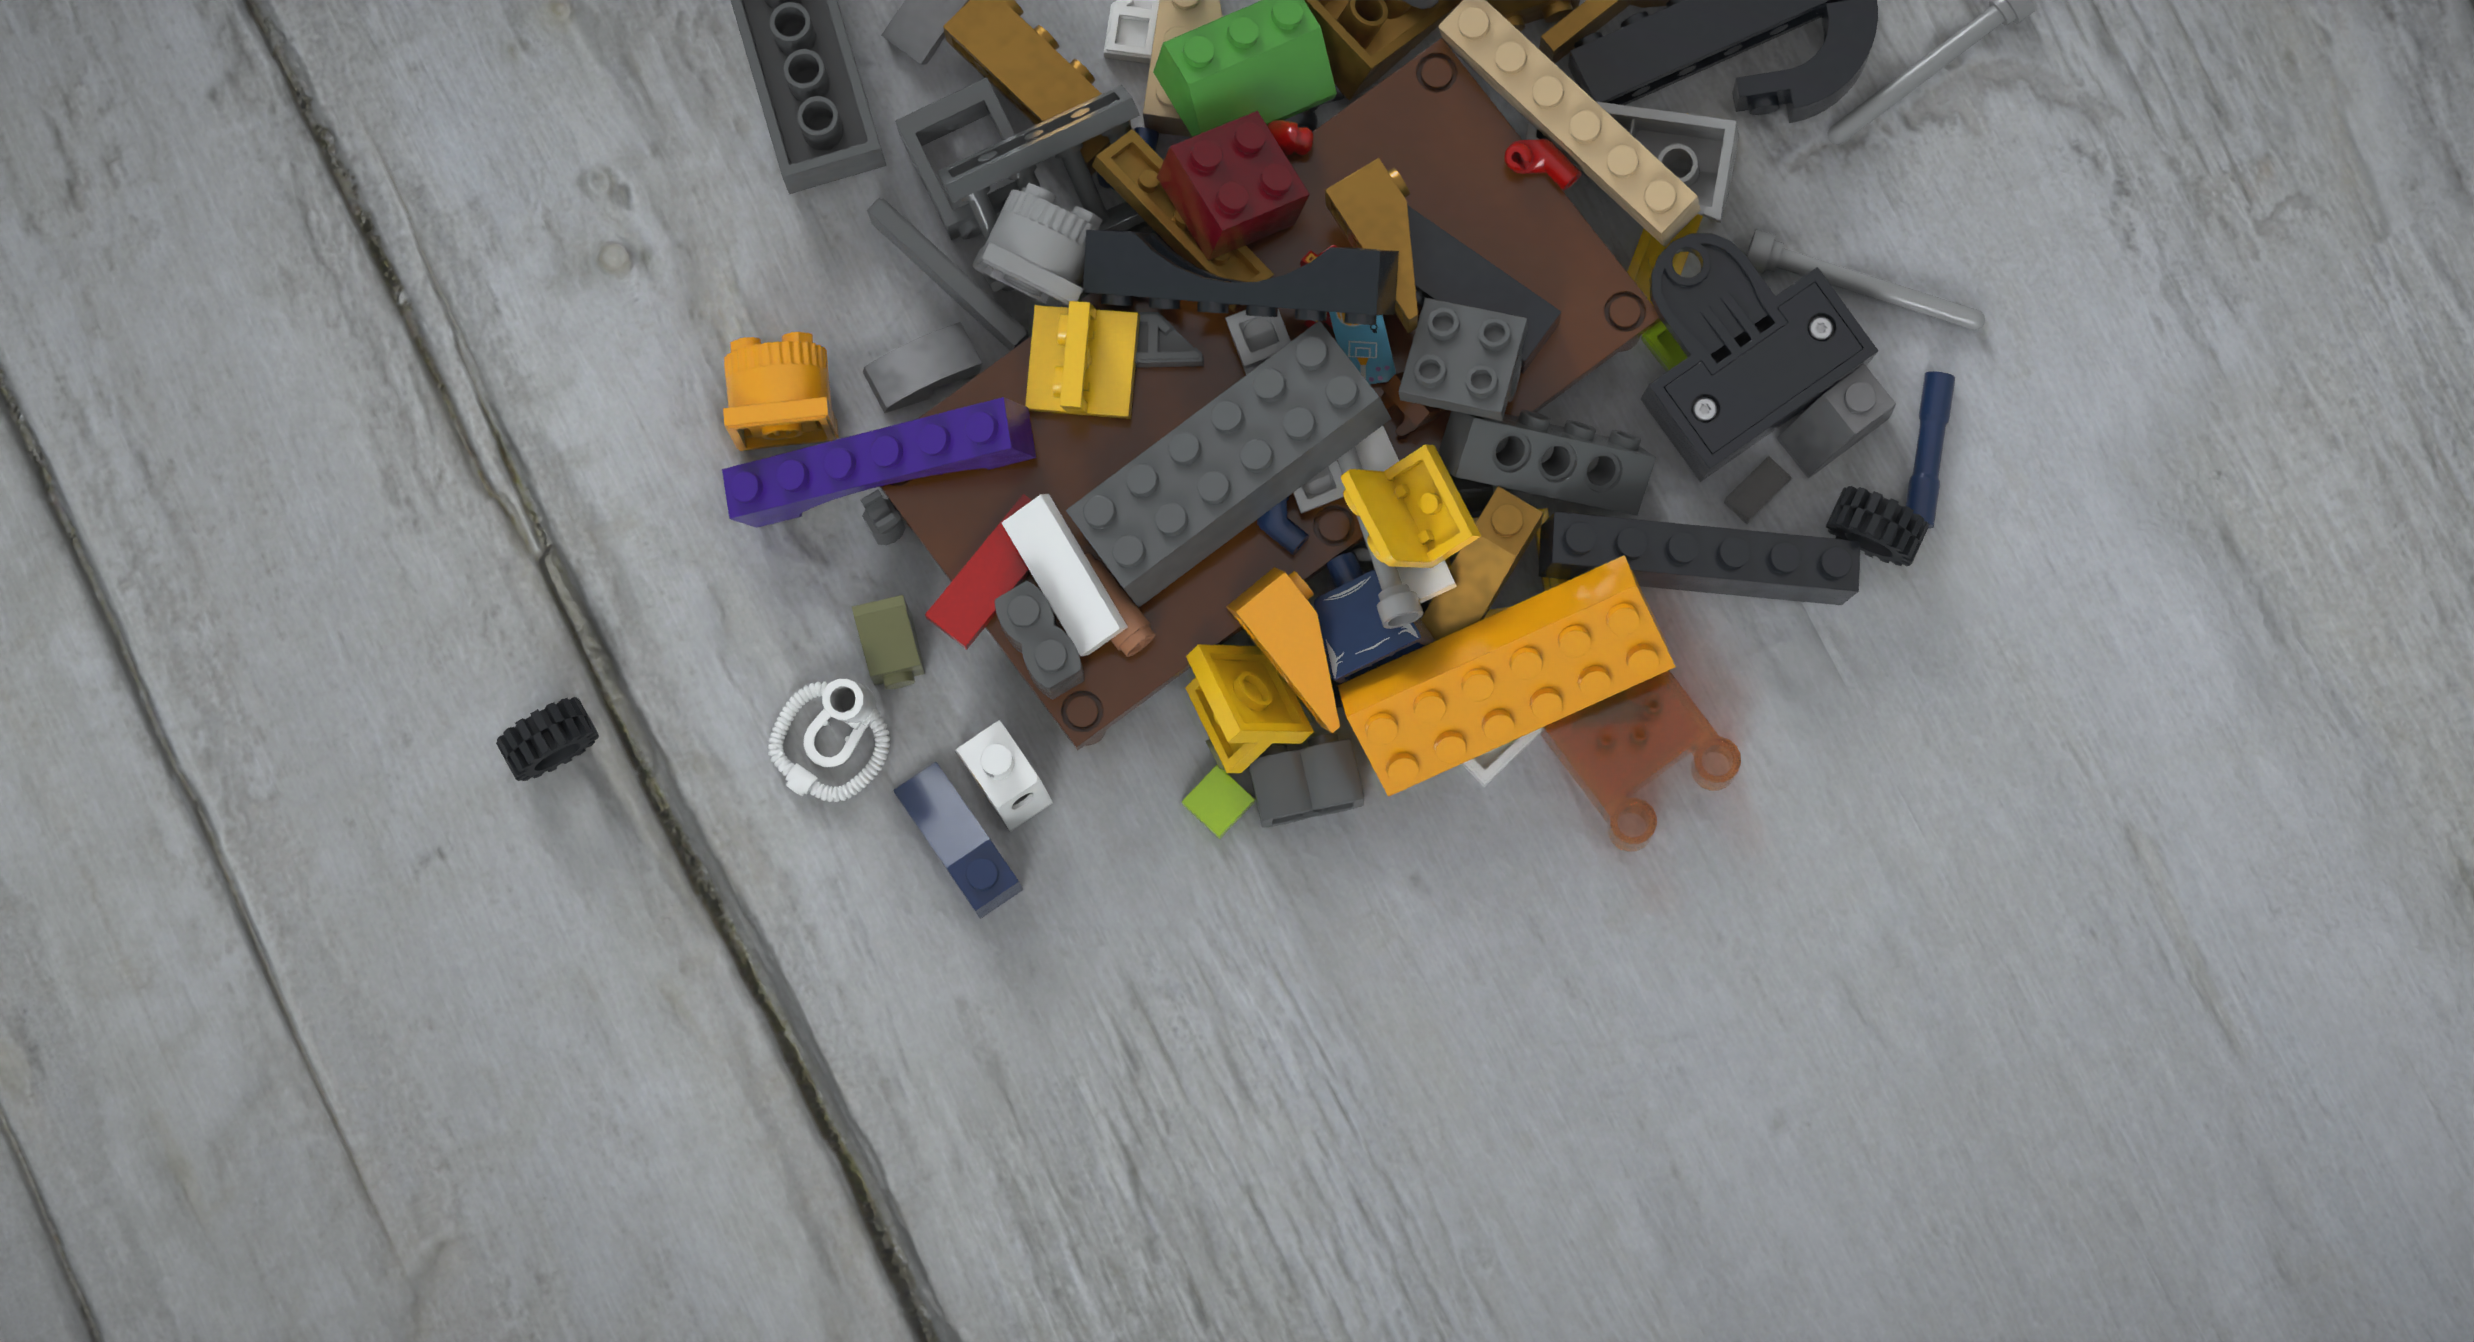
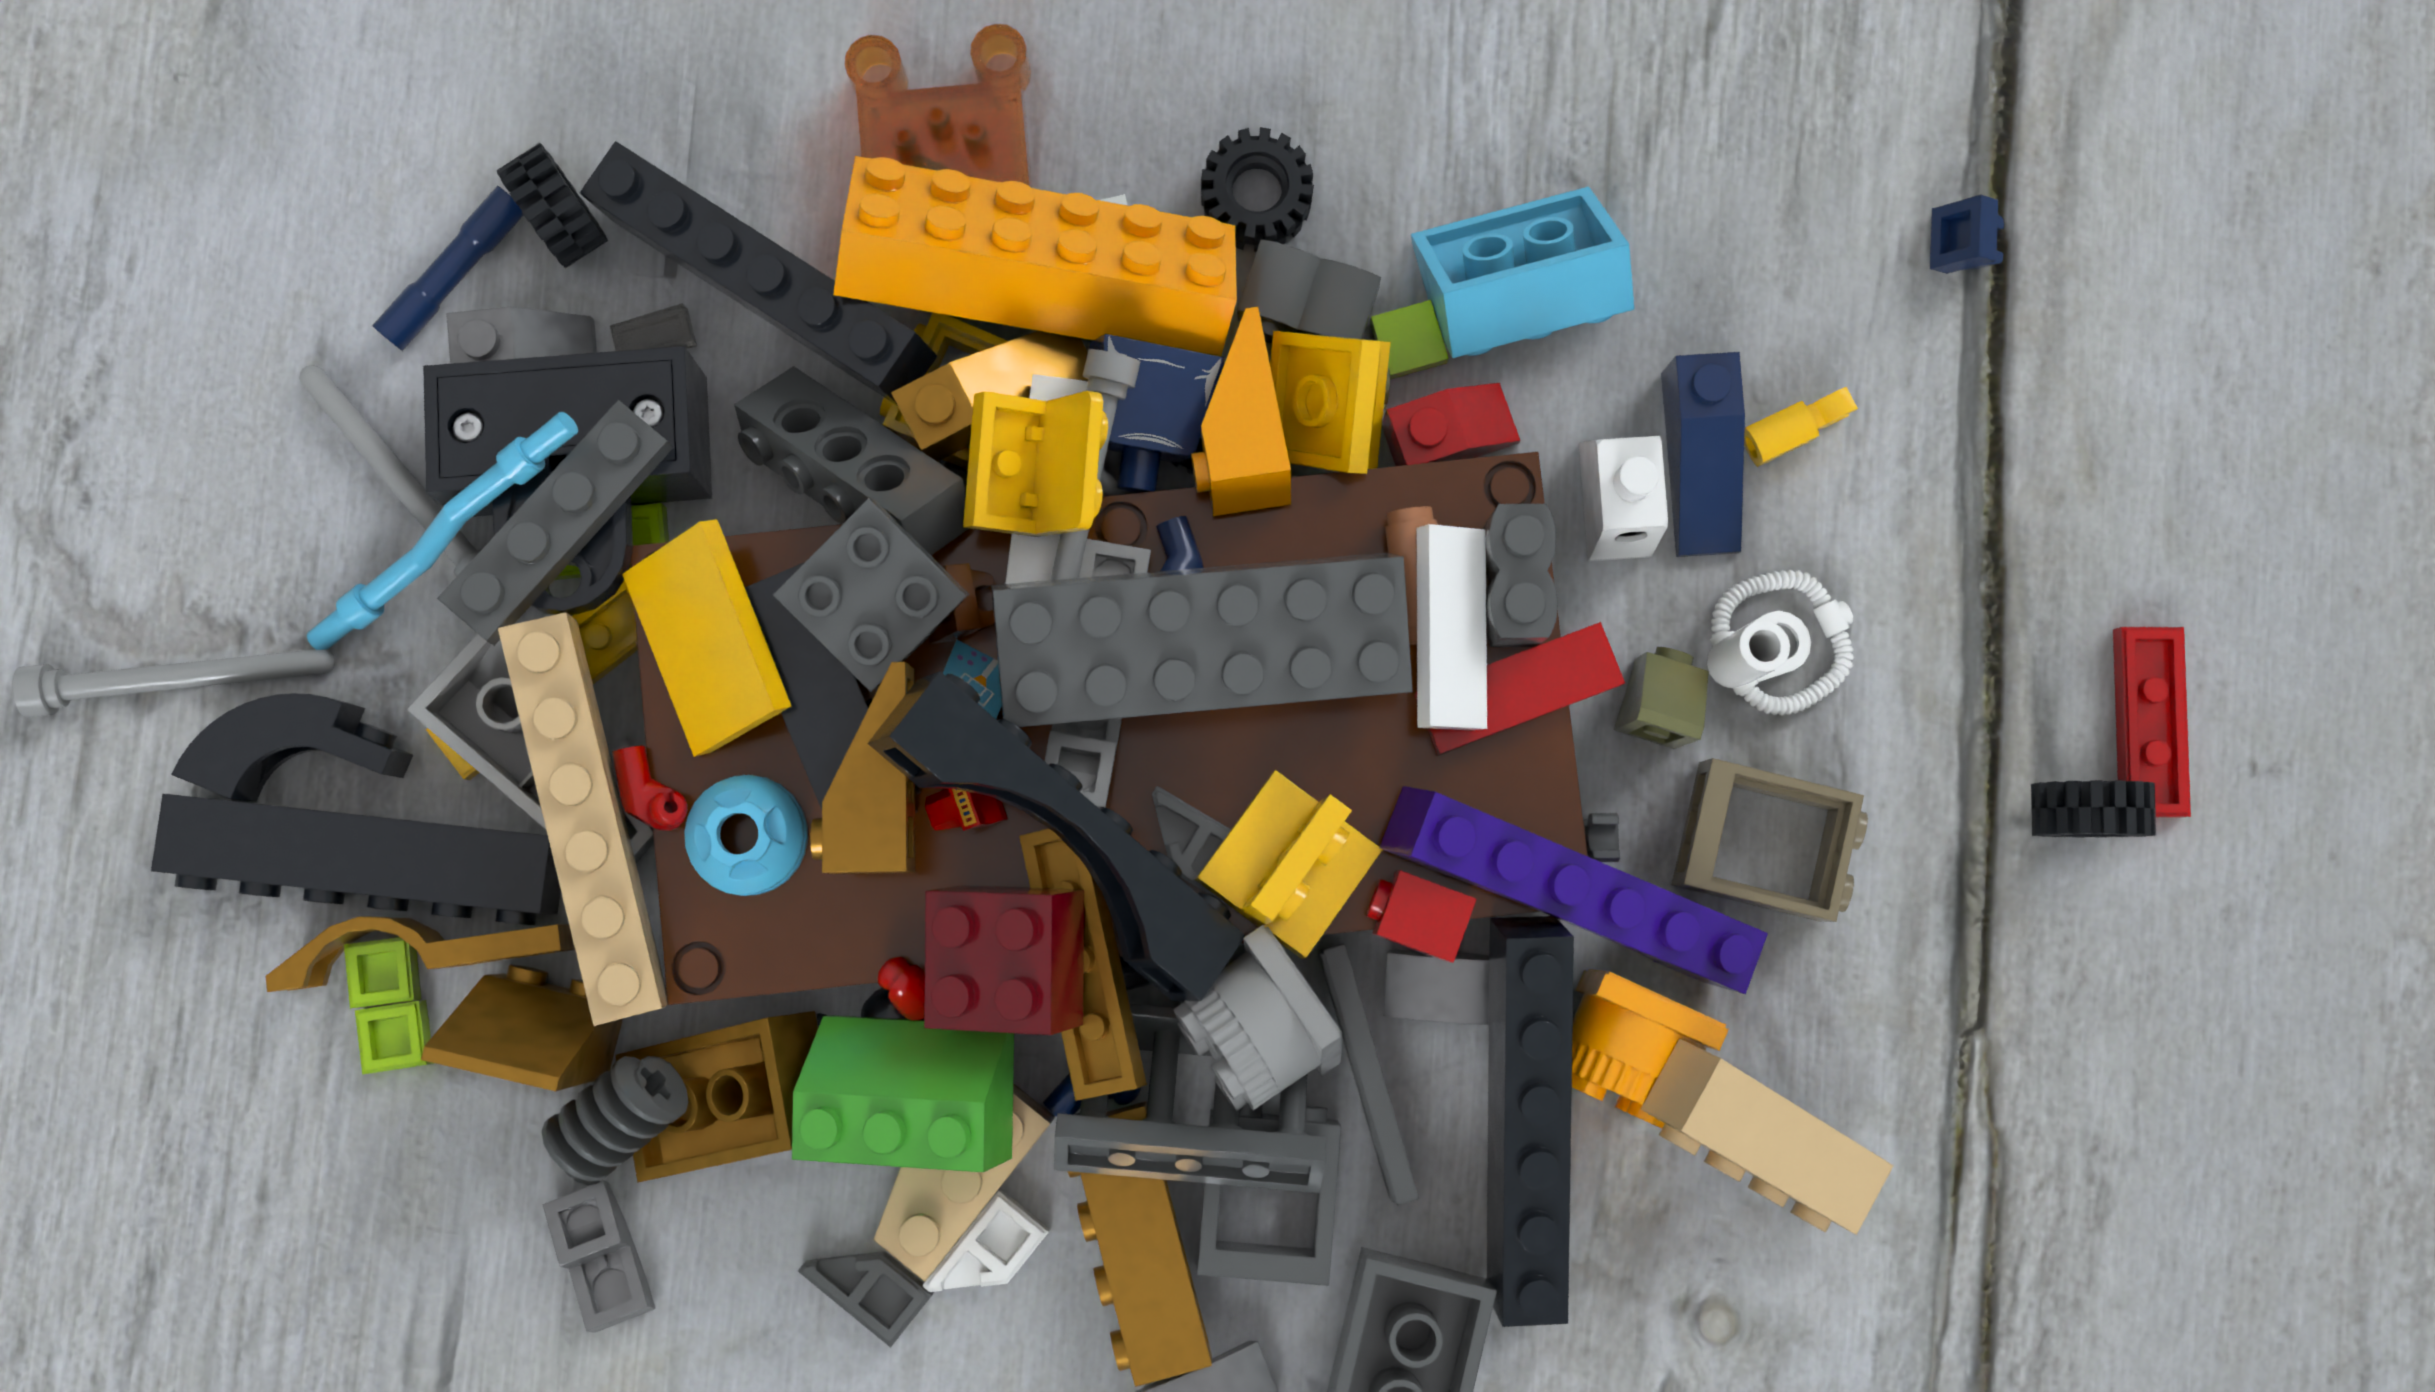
camera: 160 degrees left, 5 degrees up
none -> medium azure bar [307,412,578,650]
none -> dark grey plate [437,400,673,646]
none -> yellow tile [622,519,792,757]
none -> medium azure piece [684,775,808,896]
none -> black tyre [1201,127,1314,252]
none -> red brick [1366,870,1477,963]
none -> red slope [1382,383,1521,466]
none -> medium azure slope [1411,186,1635,358]
none -> black brick [1487,916,1574,1327]
none -> tan brick [1641,1038,1894,1235]
none -> dark tan window [1671,758,1868,922]
none -> yellow bar [1744,387,1858,467]
none -> dark blue tile [1930,195,2004,274]
none -> red tile [2113,627,2191,818]

